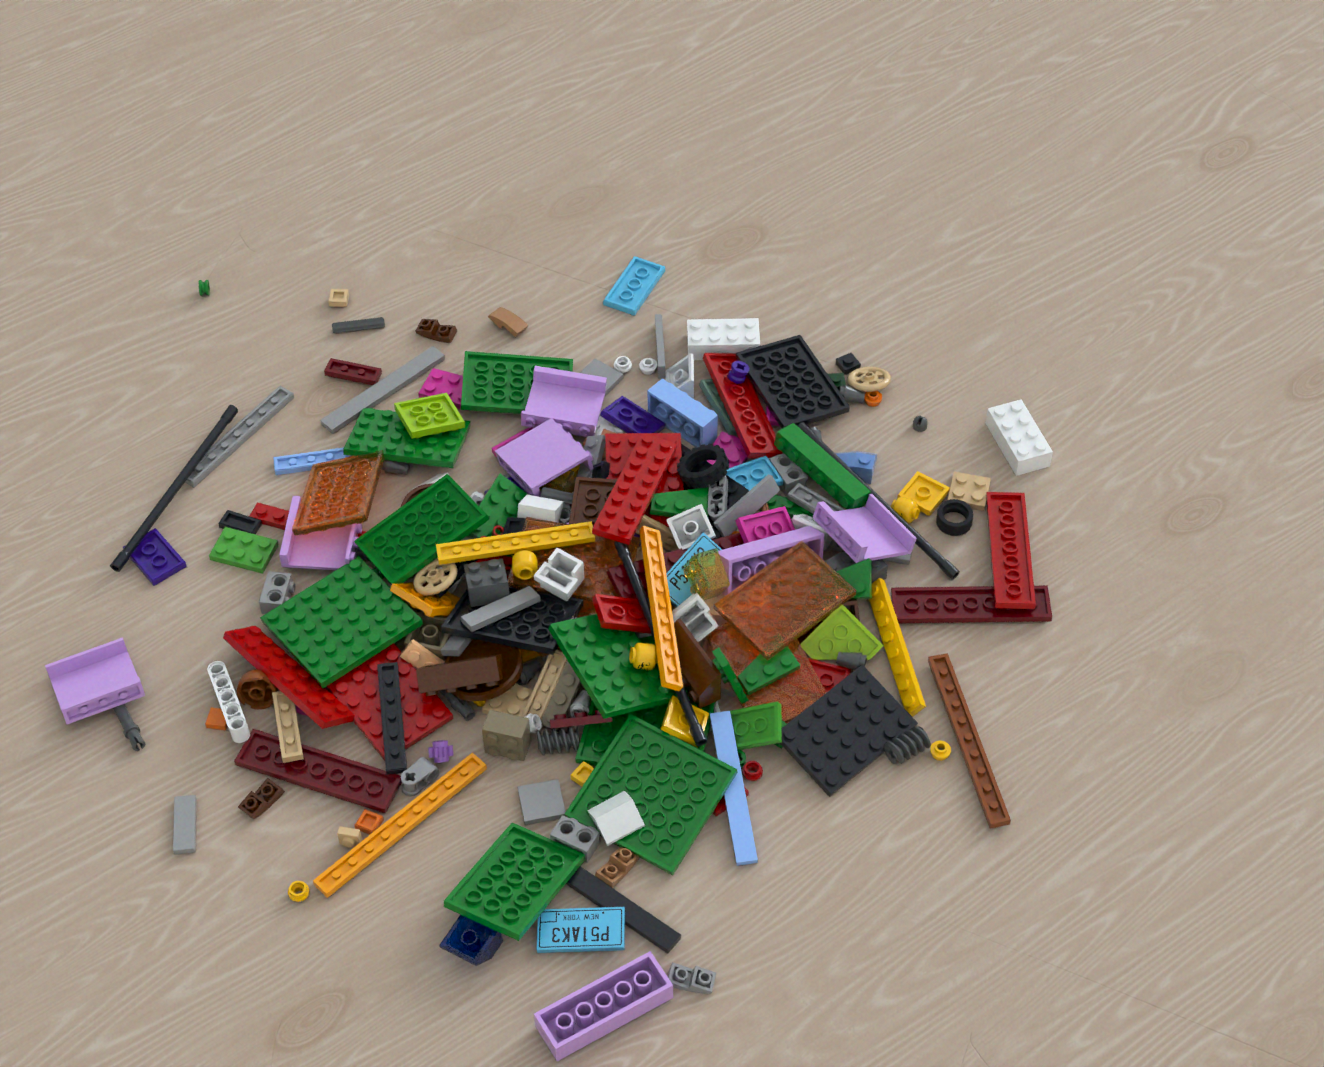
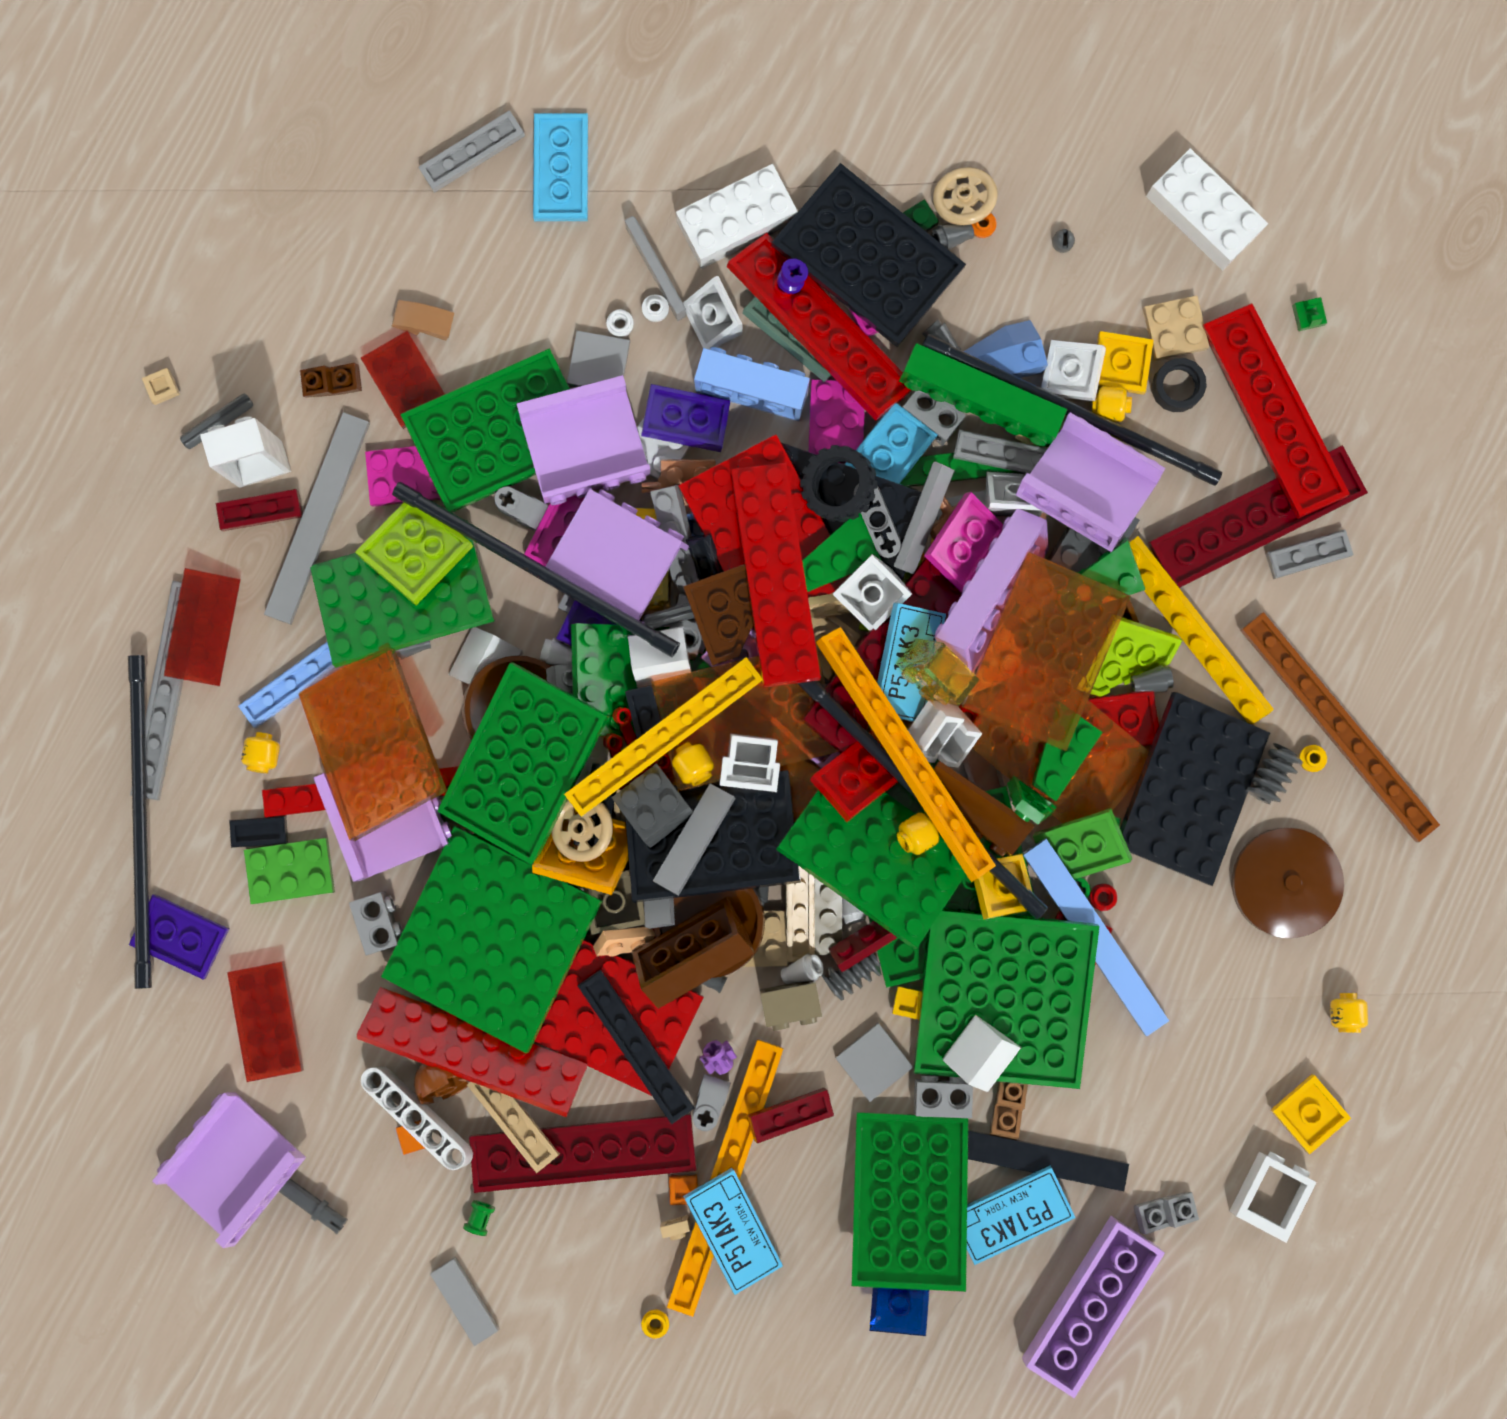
camera: 30 degrees left, 35 degrees up
reddish brown slope [238,778,285,819] -> none
black plate [836,353,861,375] -> none
none -> clear red plate [164,568,241,687]
none -> white piece [200,417,291,488]
none -> clear red plate [227,961,304,1082]
none -> yellow head [241,732,280,774]
none -> clear red plate [361,331,445,429]
none -> black piece [392,482,680,658]
none -> light grey plate [419,110,525,193]
none -> green bush [463,1200,495,1236]
none -> light grey piece [494,487,548,531]
none -> medium azure tile [683,1168,783,1295]
none -> dark red plate [747,1087,834,1144]
none -> white plate [1041,340,1106,401]
none -> white window [1230,1151,1317,1243]
none -> reddish brown dish [1232,828,1344,938]
none -> light grey tile [1266,529,1354,579]
none -> yellow plate [1271,1074,1351,1154]
none -> green tile [1292,297,1327,332]
none -> yellow head [1330,993,1368,1033]

